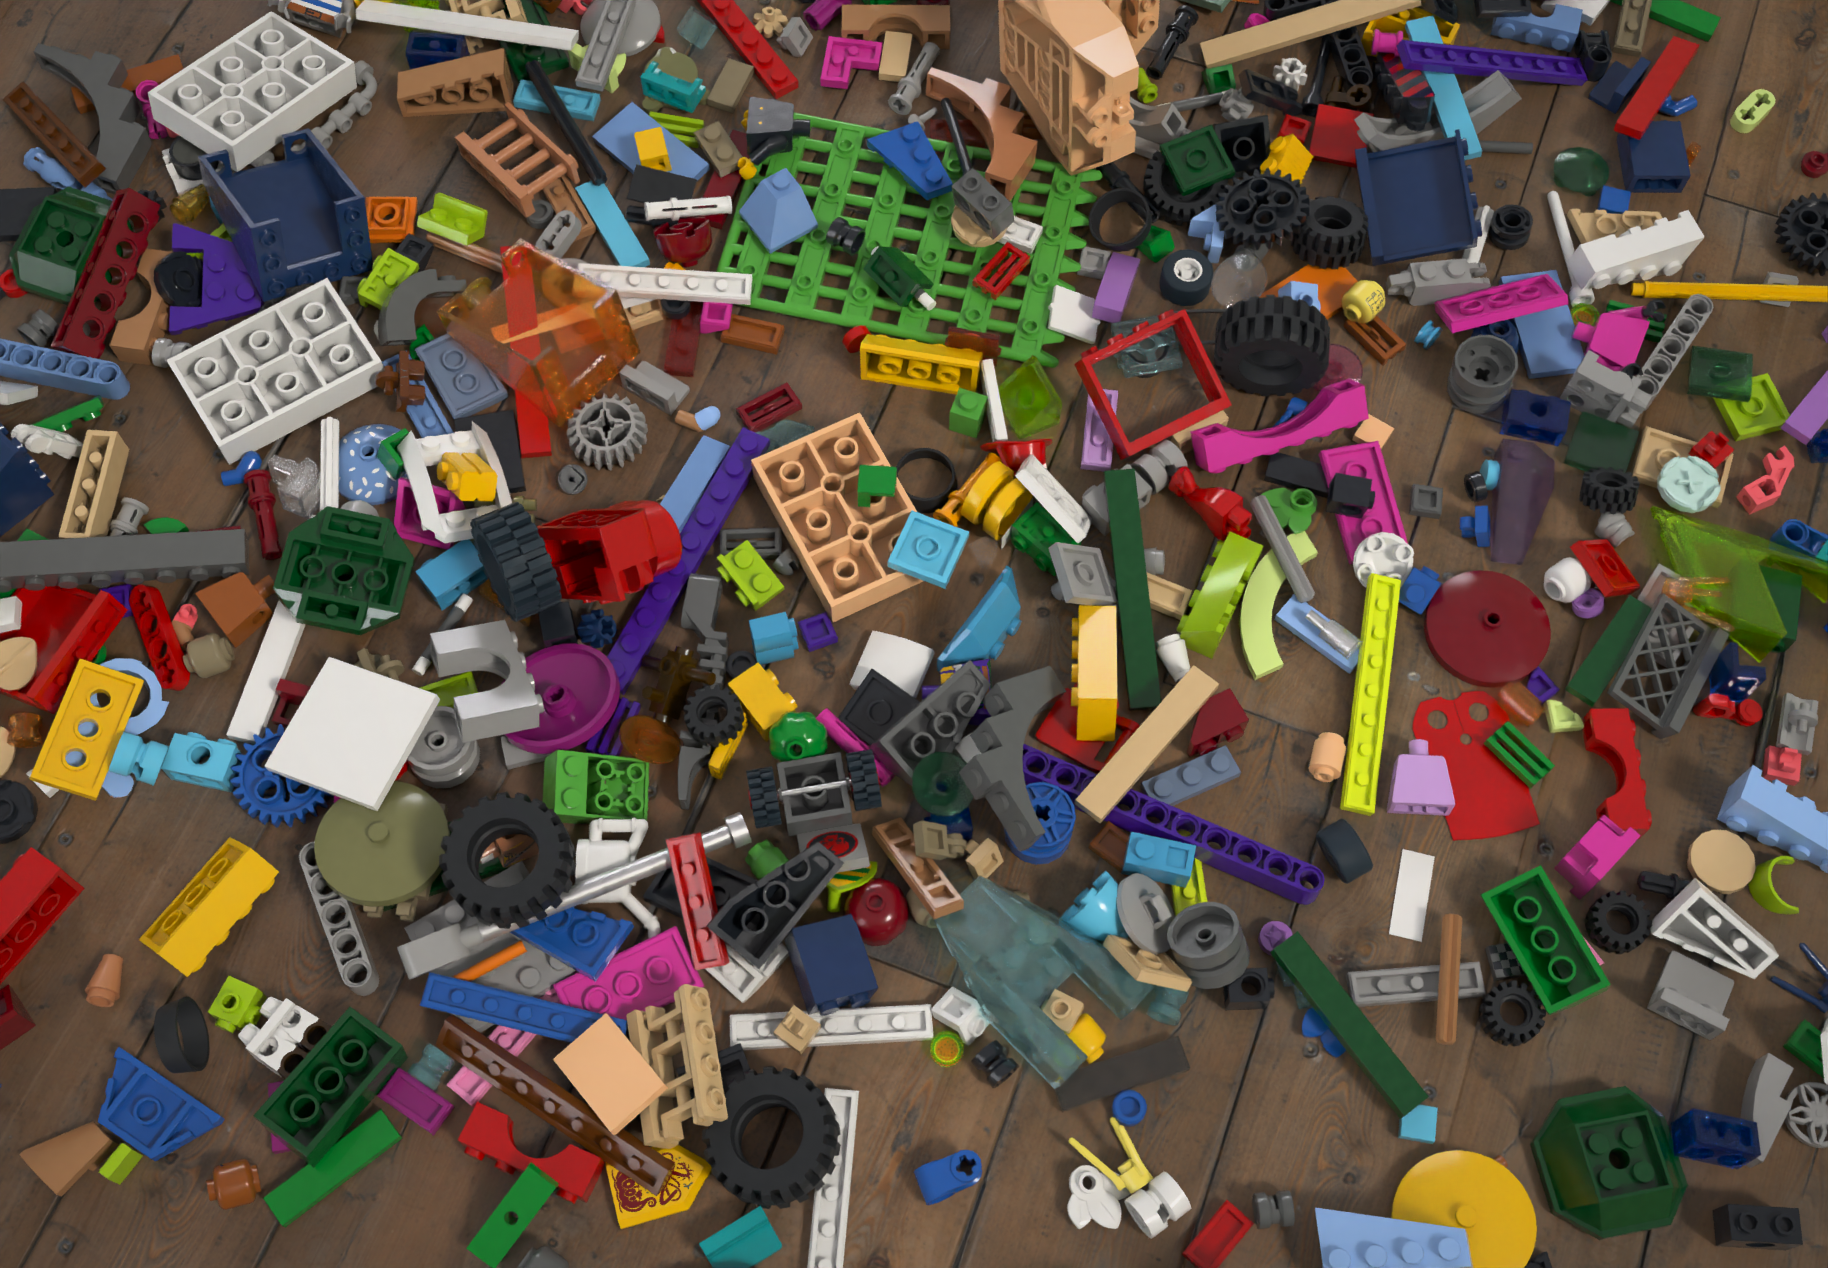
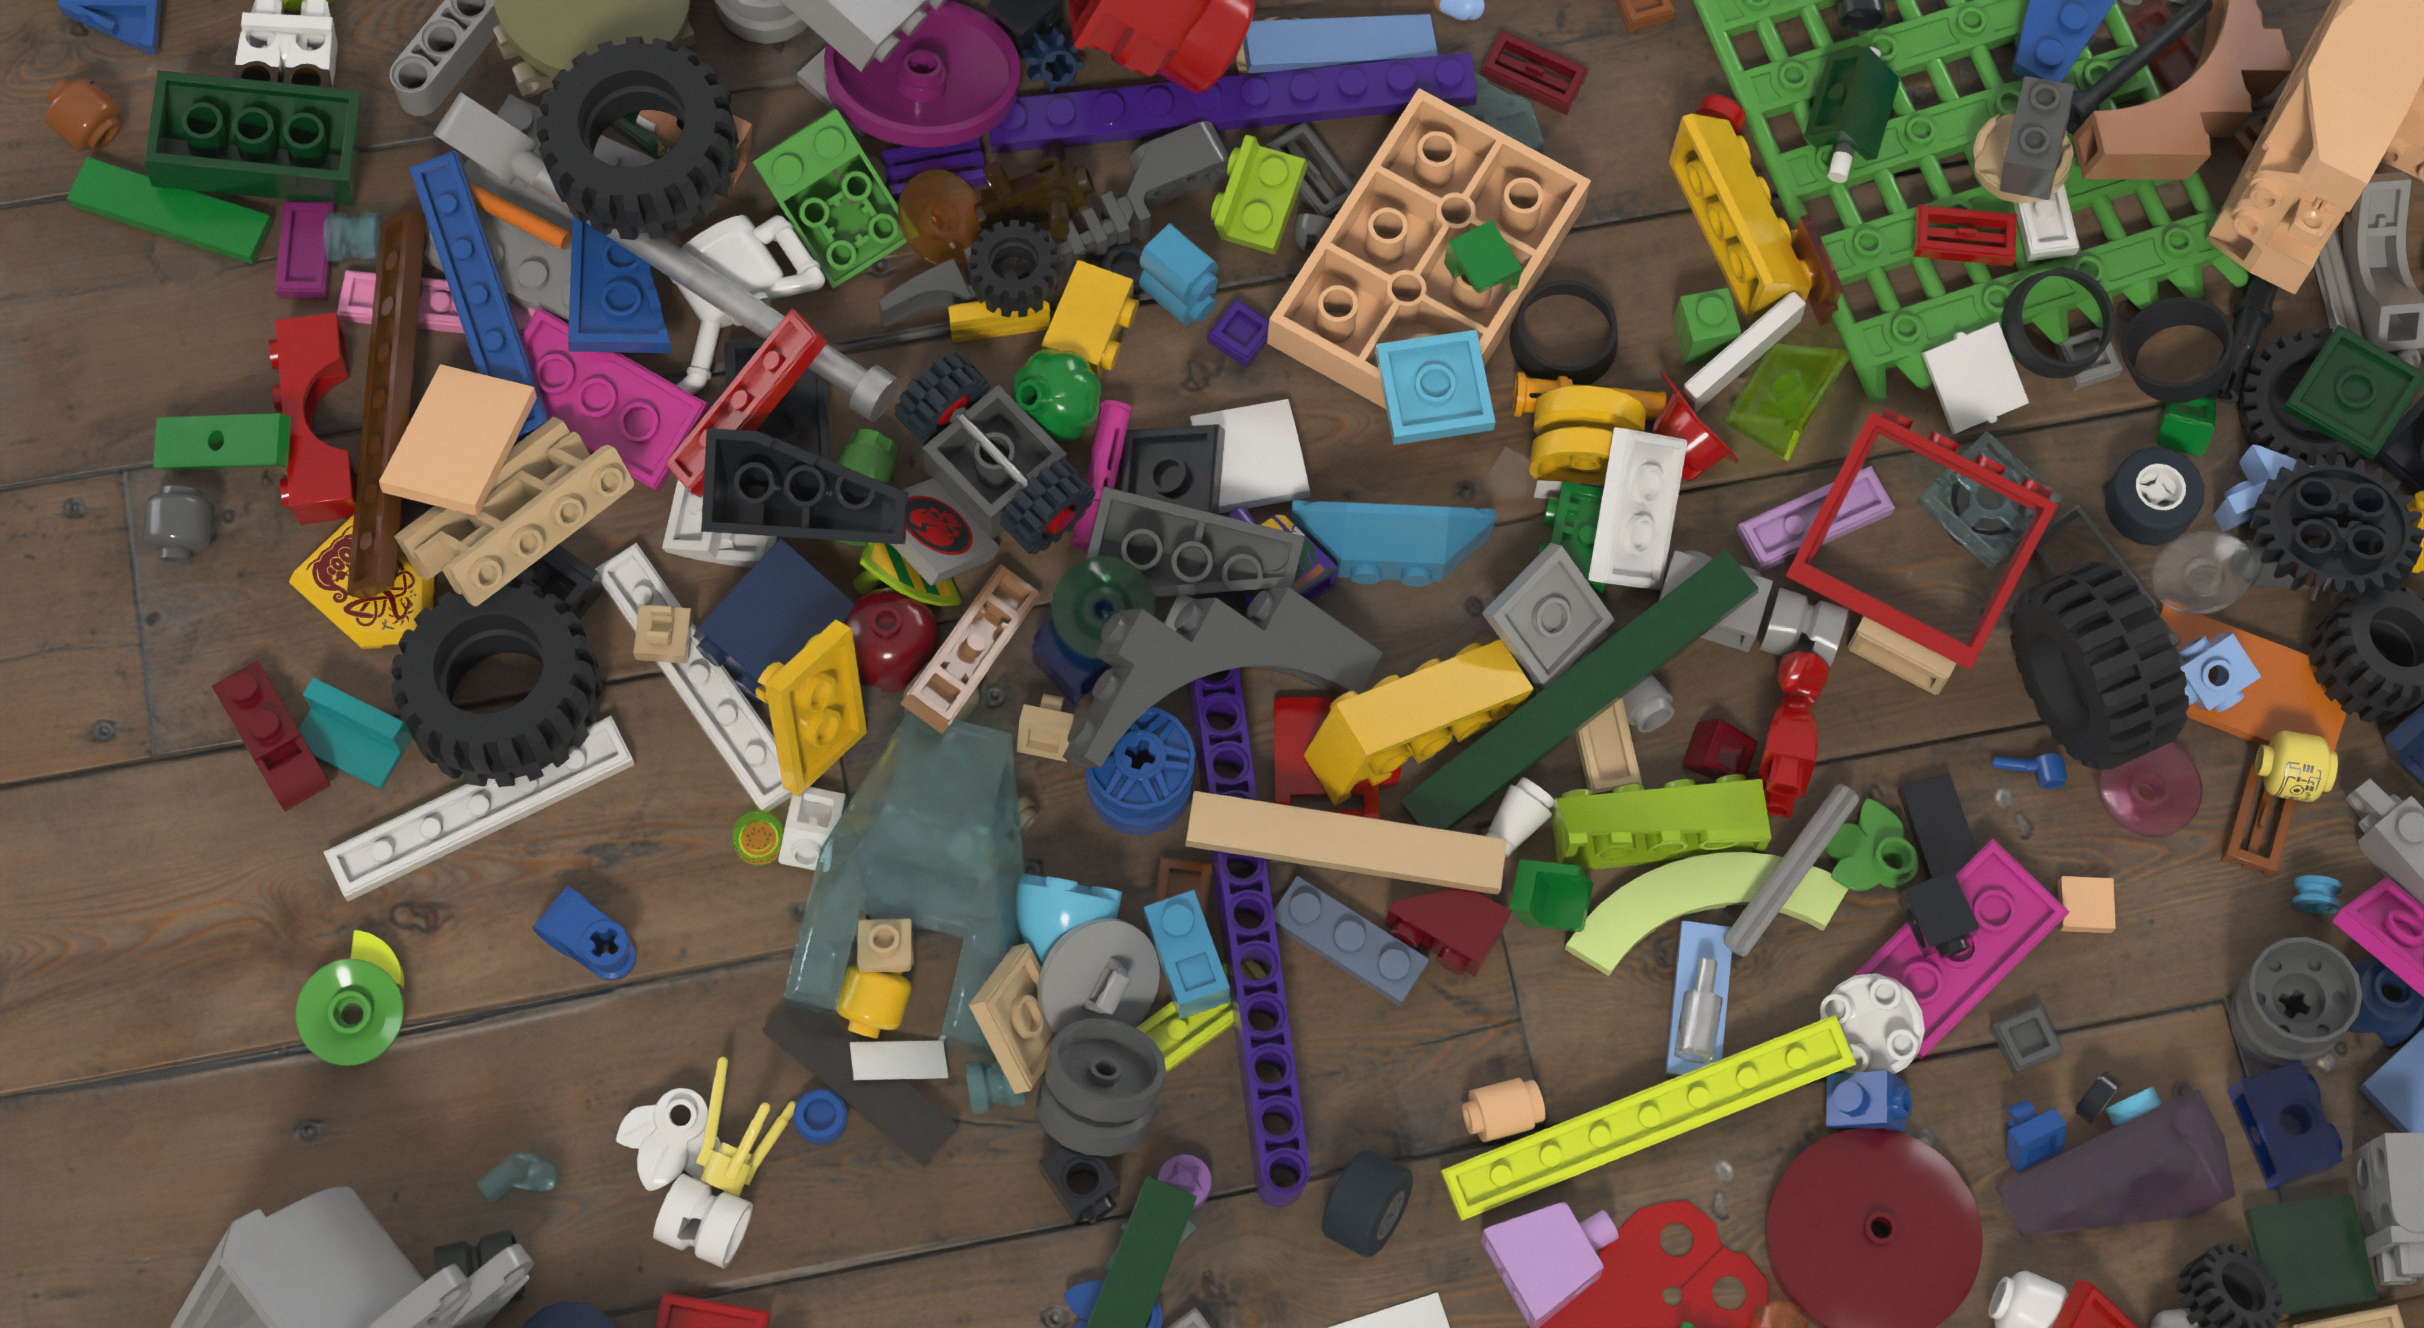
camera: 55 degrees right, 5 degrees up
dark tan plate [913,820,967,860] -> none
black wheel [971,1040,1019,1088] -> none
medium lavender slope [1092,252,1140,325] -> none
dark pink arch [1191,378,1369,473] -> none
none -> yellow plate [756,619,867,797]
none -> white sticker [849,1040,948,1080]
none -> green panel [1509,859,1594,932]
none -> dark red slope [1682,718,1758,780]
none -> black tyre [2002,269,2115,379]

